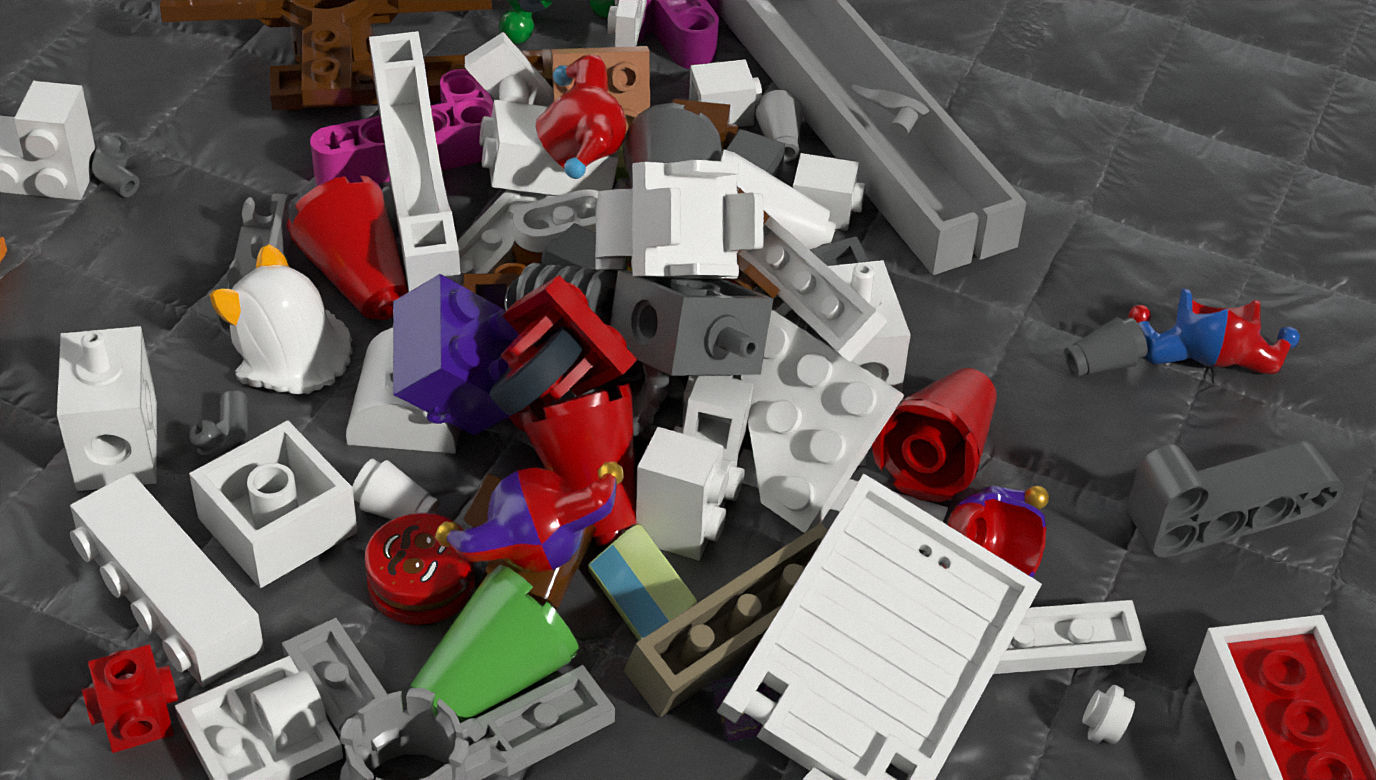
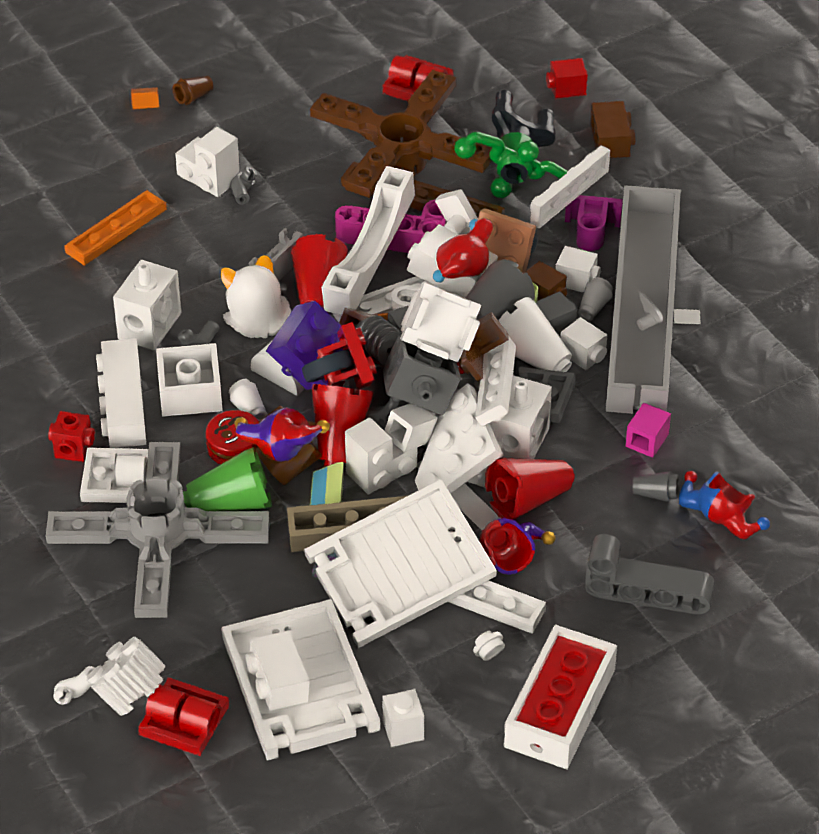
camera: 35 degrees right, 0 degrees up
none -> dark pink brick [625,403,671,458]

